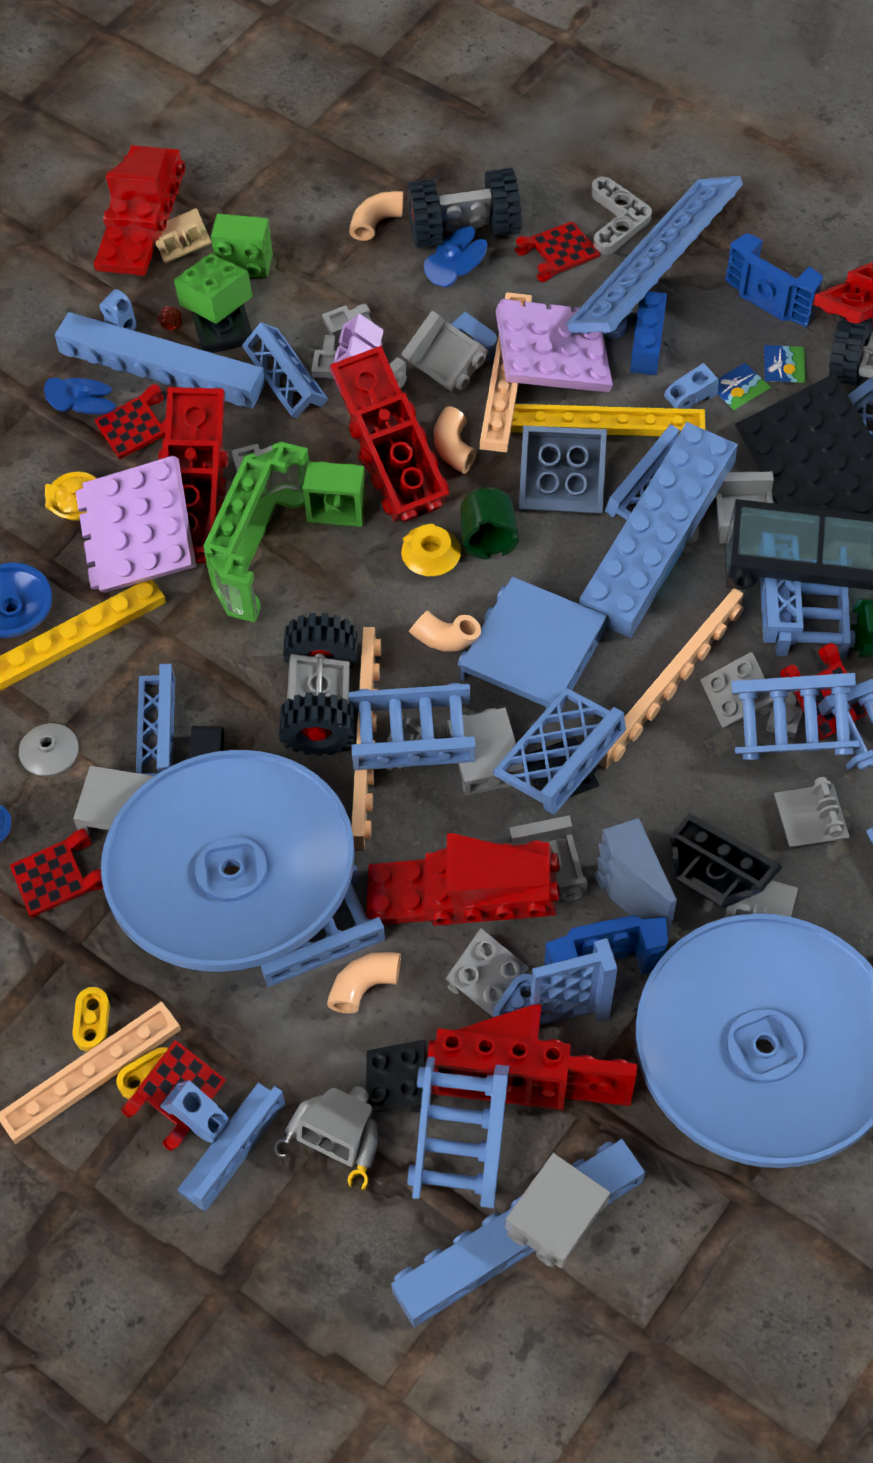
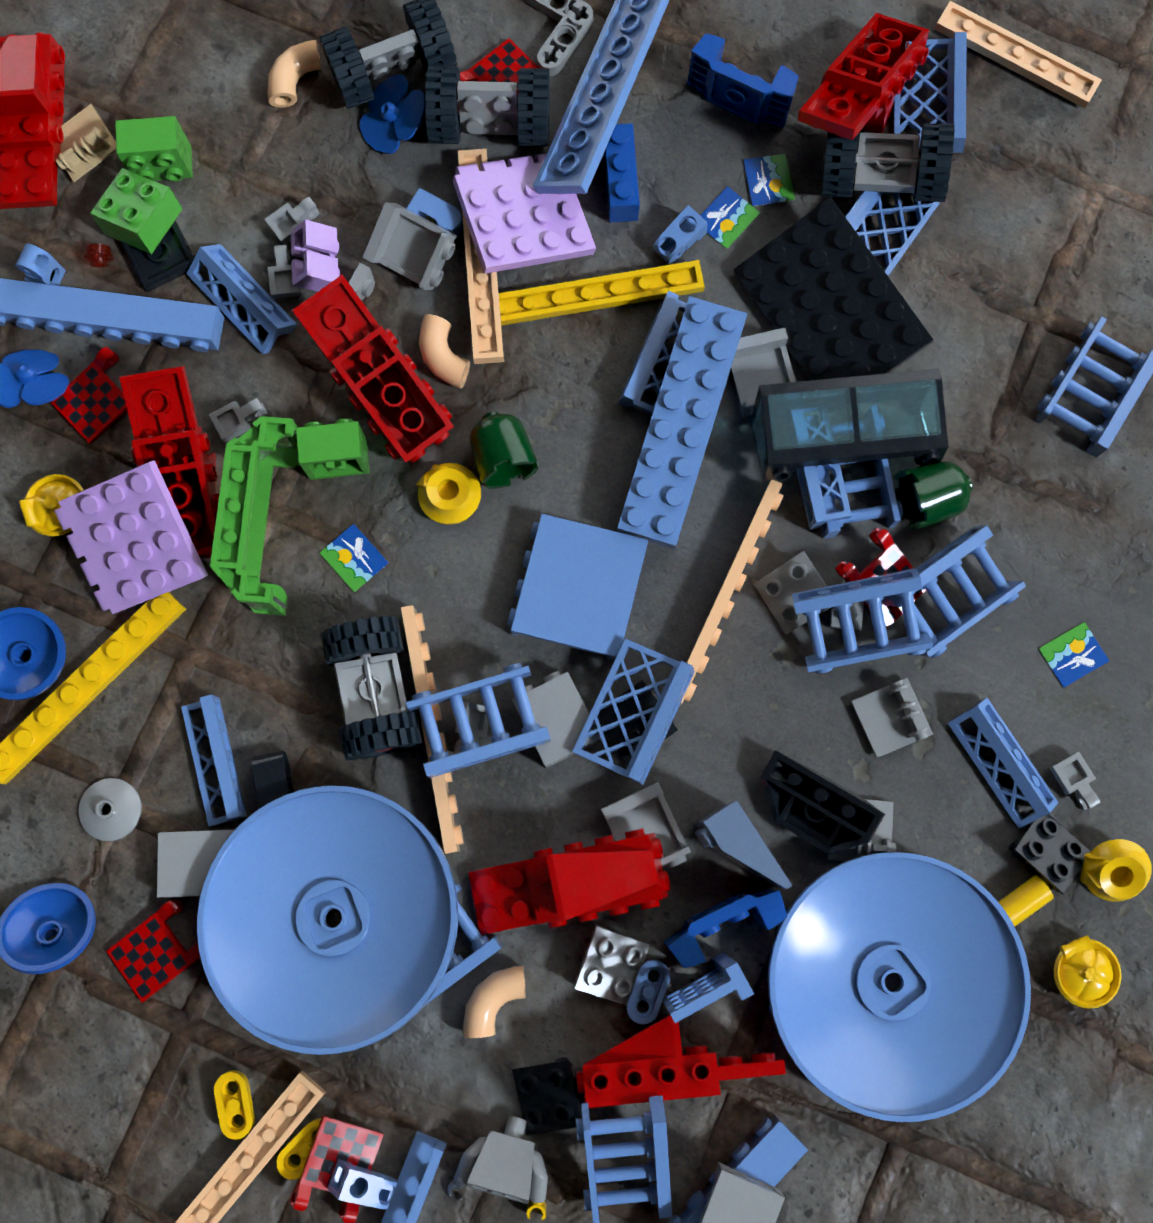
camera: 15 degrees left, 20 degrees up
light nougat cylinder [409,610,481,652] -> none
sand blue slope [519,425,607,513] -> none
none -> sticker [320,524,388,592]
none -> black plate [425,66,550,146]

